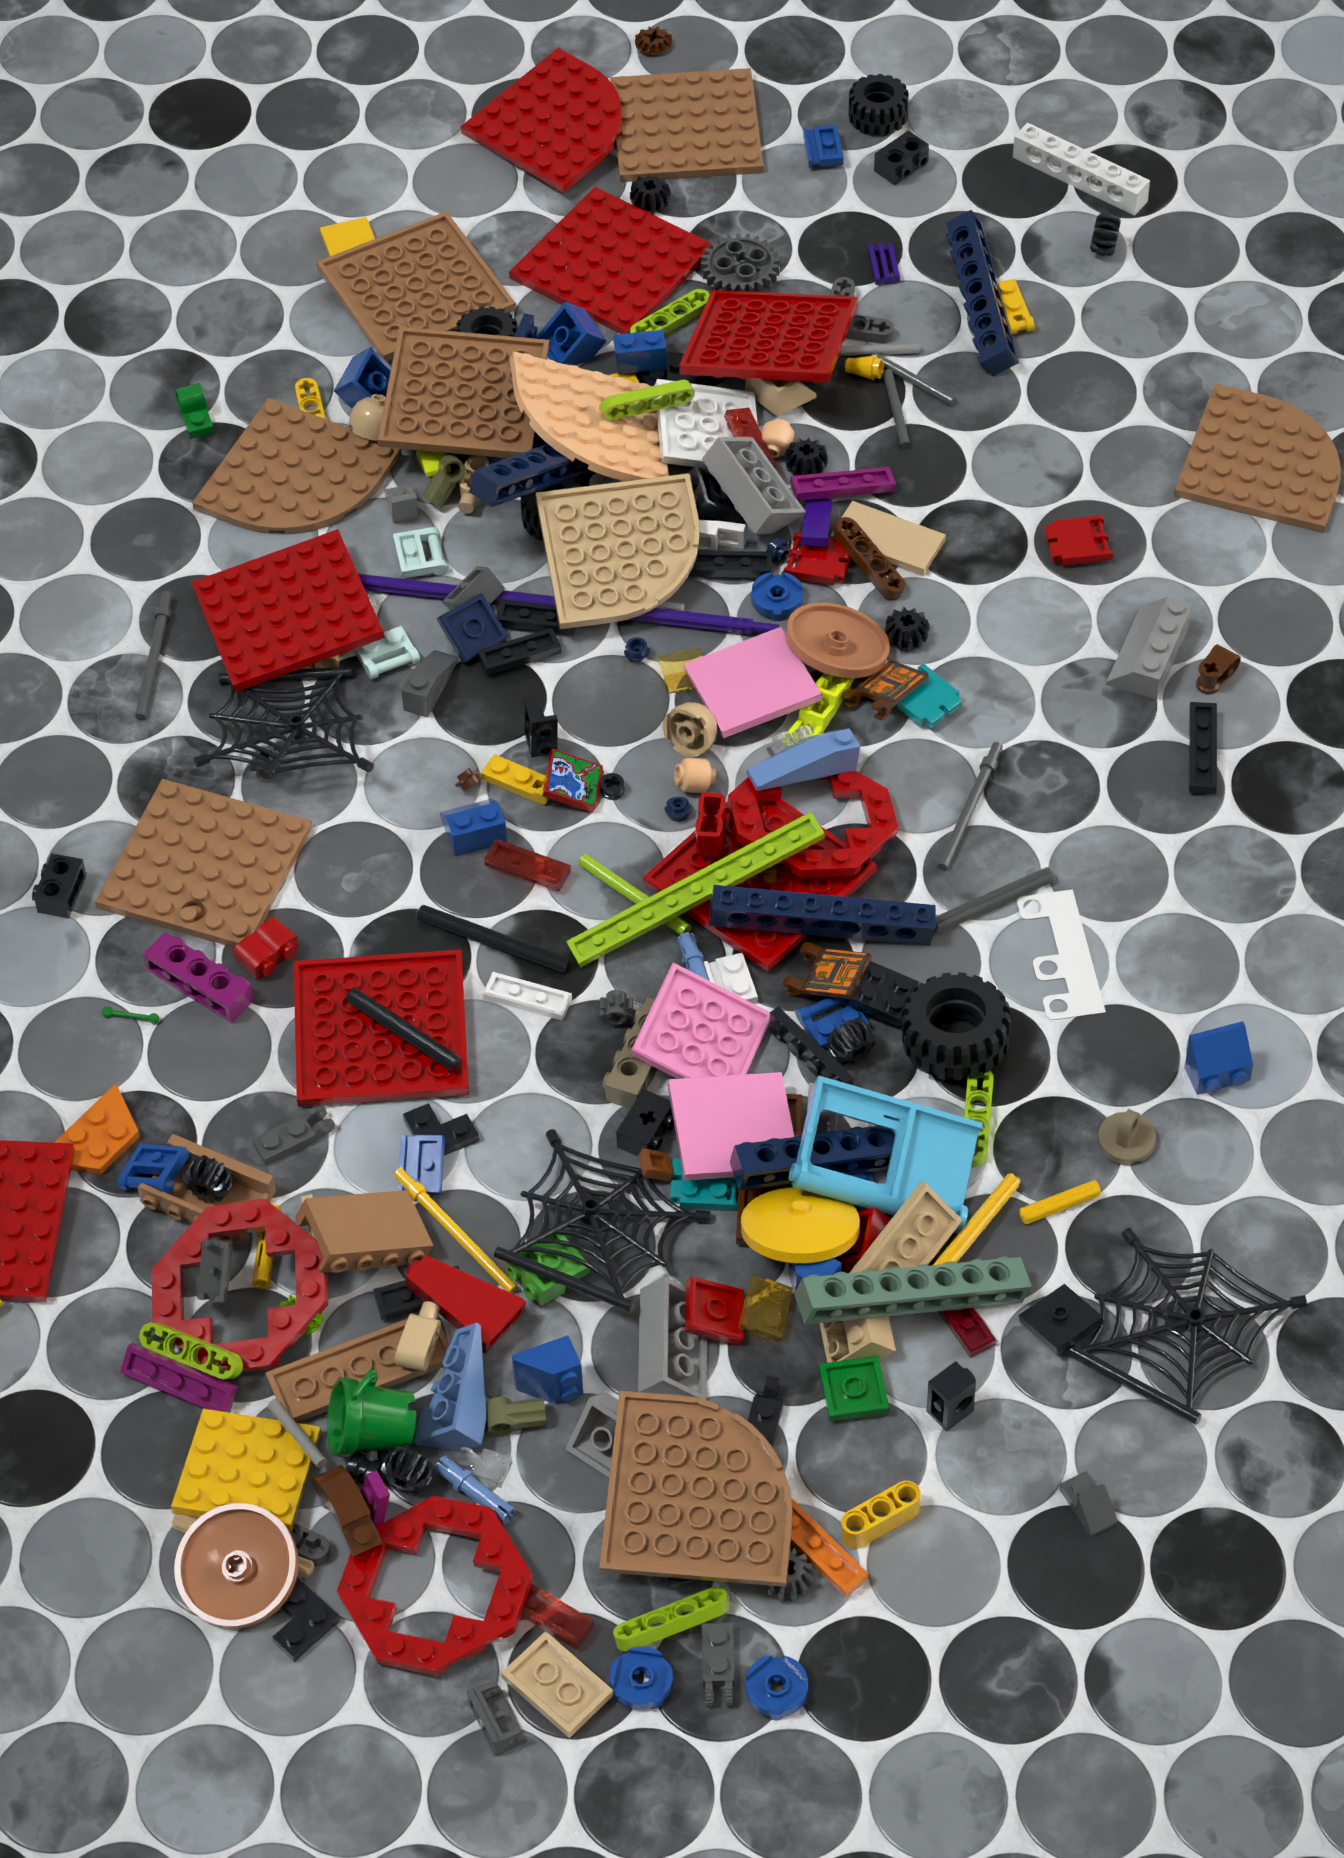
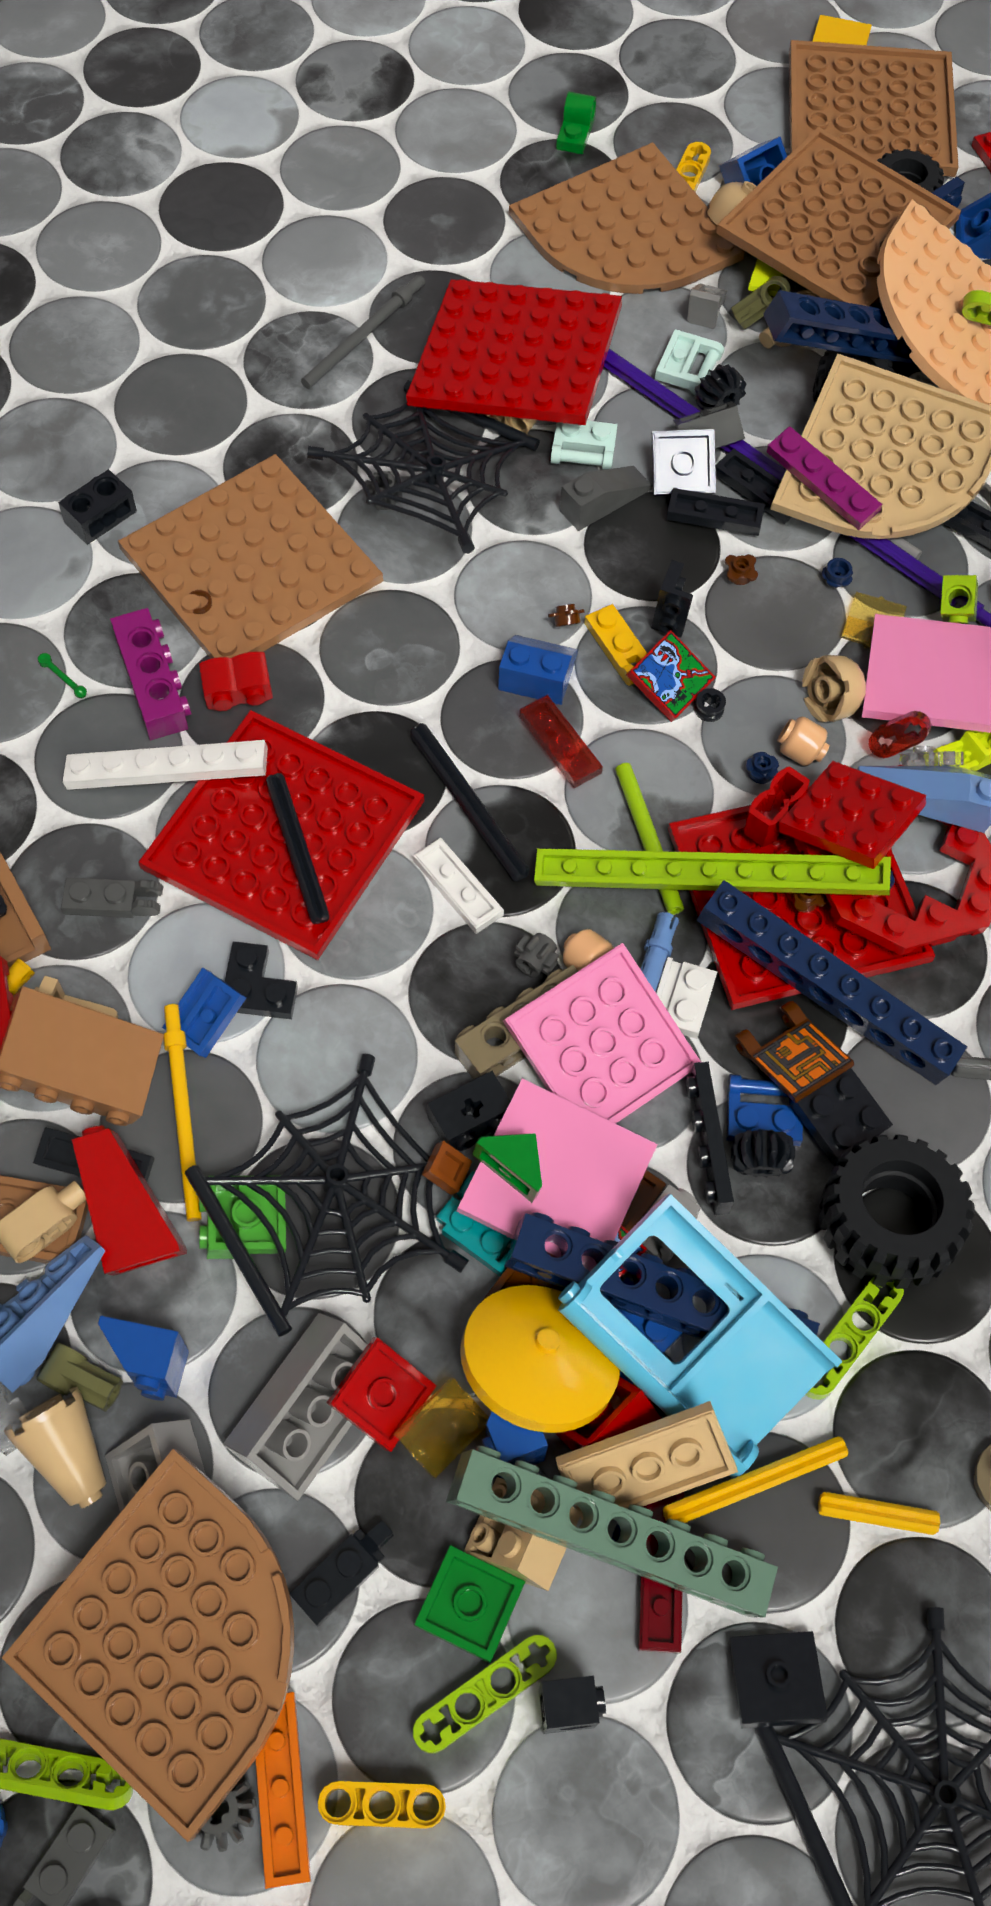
camera: 30 degrees right, 10 degrees up
none -> tan cone [4,1387,106,1508]
none -> white plate [63,740,268,790]
none -> lime beam [413,1635,557,1754]
none -> green slope [472,1133,542,1203]
none -> light nougat head [563,929,614,971]
none -> black gear [694,364,747,411]
none -> reddish brown plate [725,554,758,585]
none -> magenta plate [766,426,882,530]
none -> red plate [779,761,926,869]
none -> clear red beam [868,711,932,758]
none -> lime brick [941,575,978,624]

